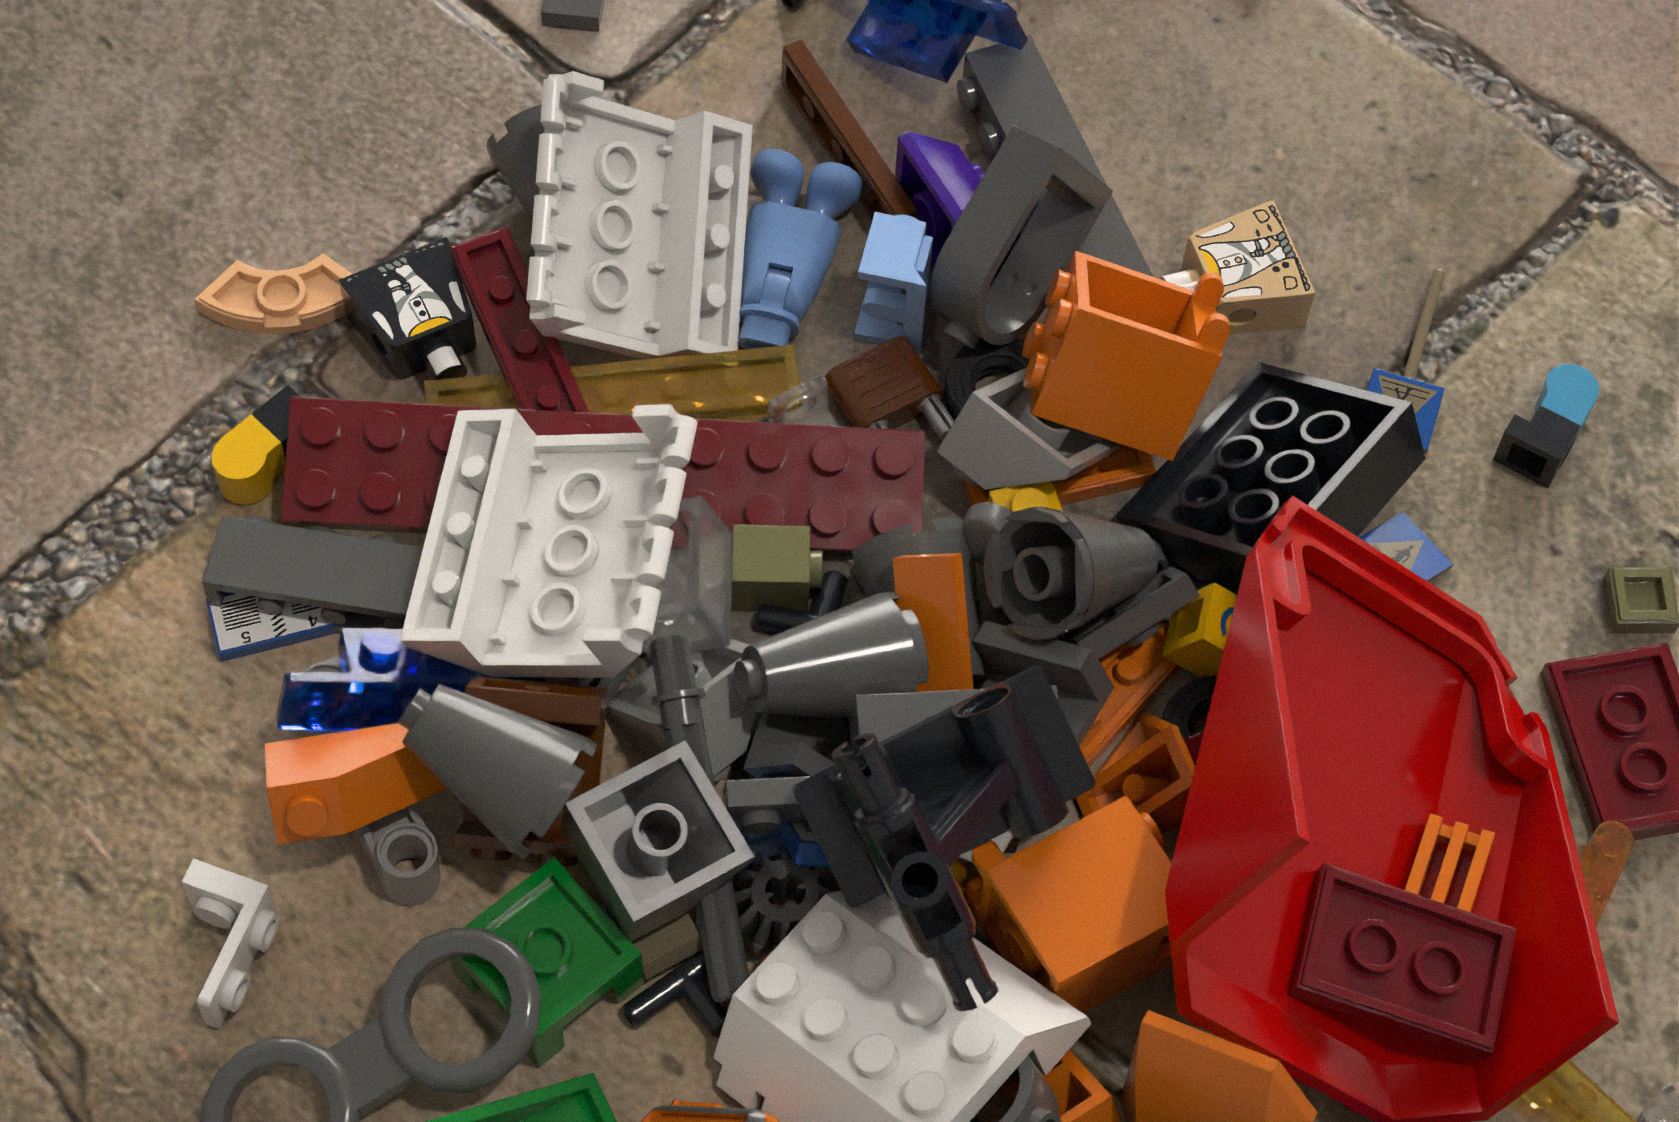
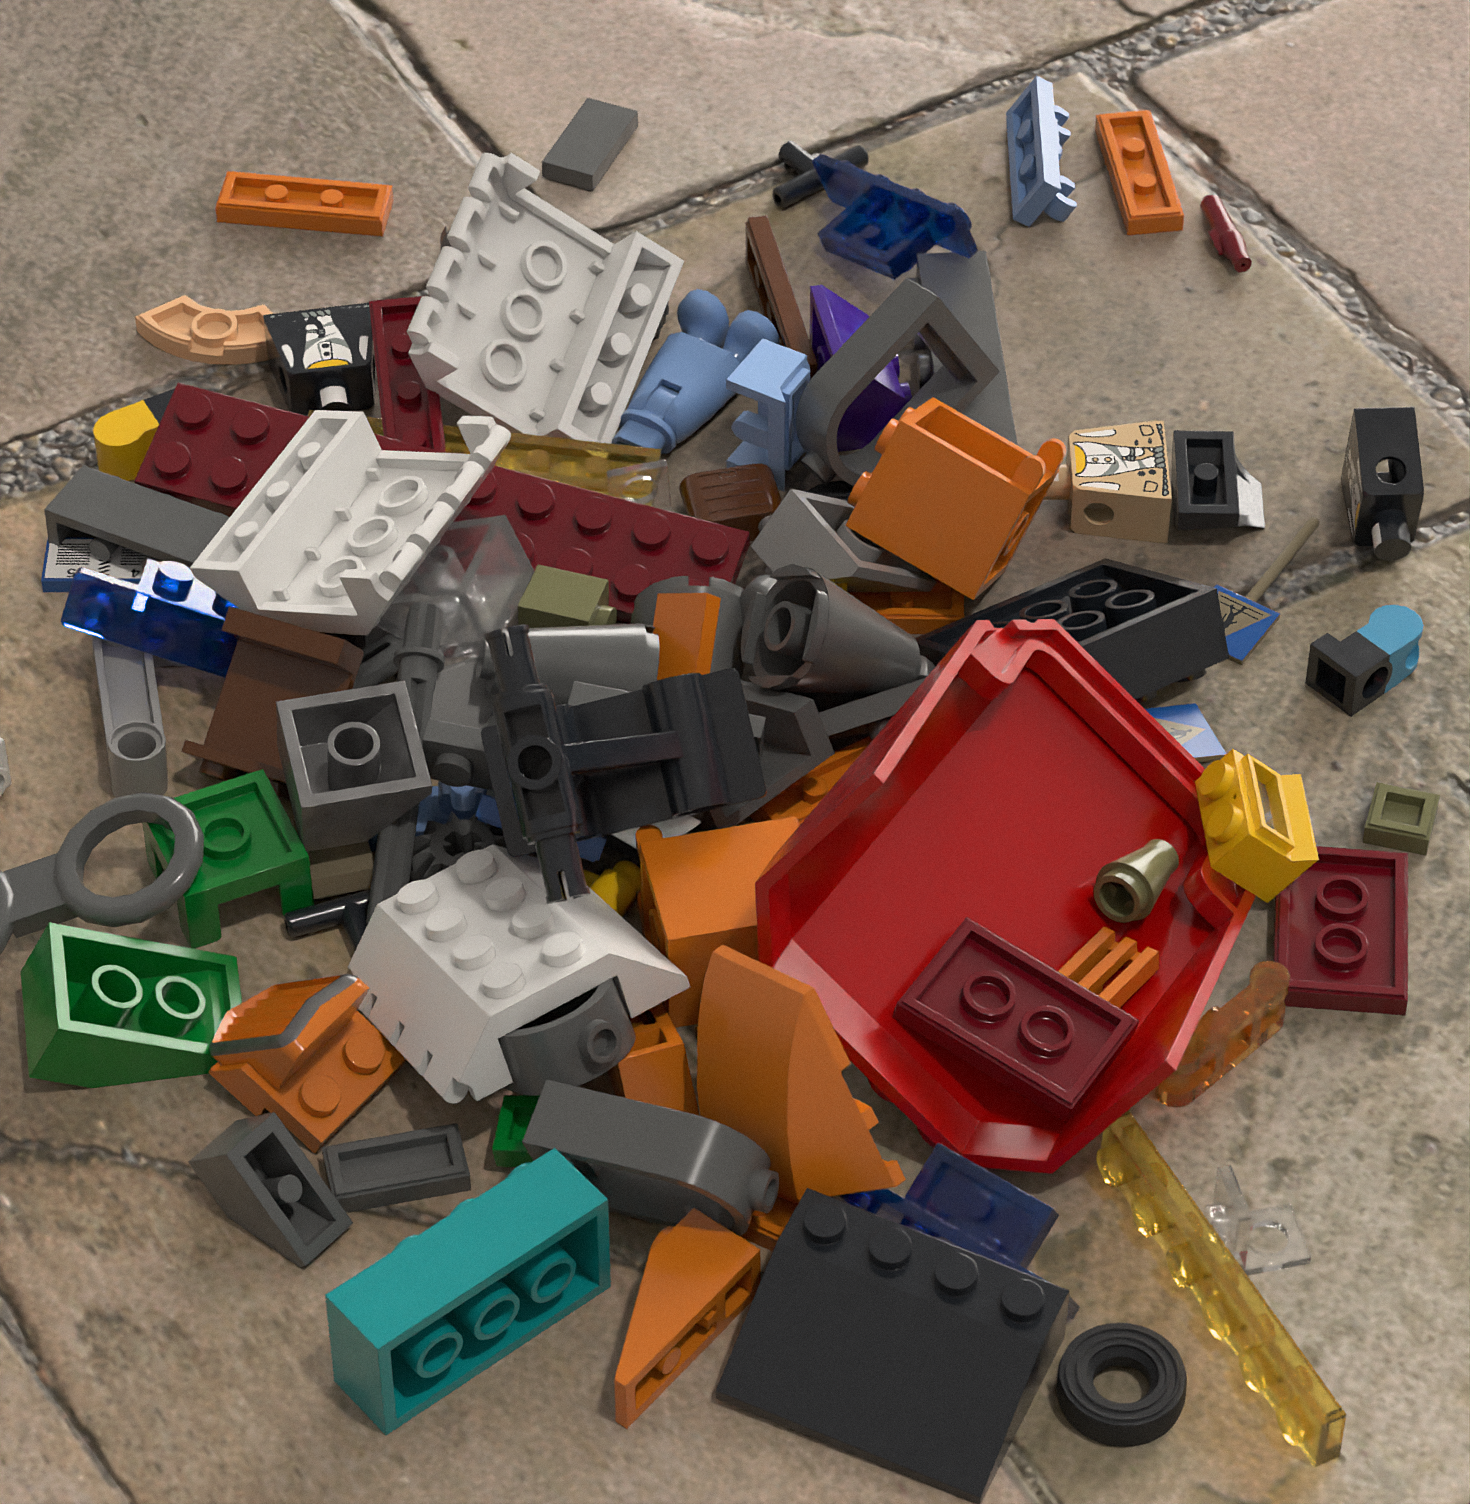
camera: 20 degrees right, 15 degrees down
orange slope [265,723,447,845] -> none
dark grey cone [398,684,597,860] -> none
none -> orange tile [215,171,393,237]
none -> olive cone [1094,839,1179,923]
none -> black slope [1172,430,1265,530]
none -> yellow window [1195,749,1319,903]
none -> black torso [1341,407,1424,561]

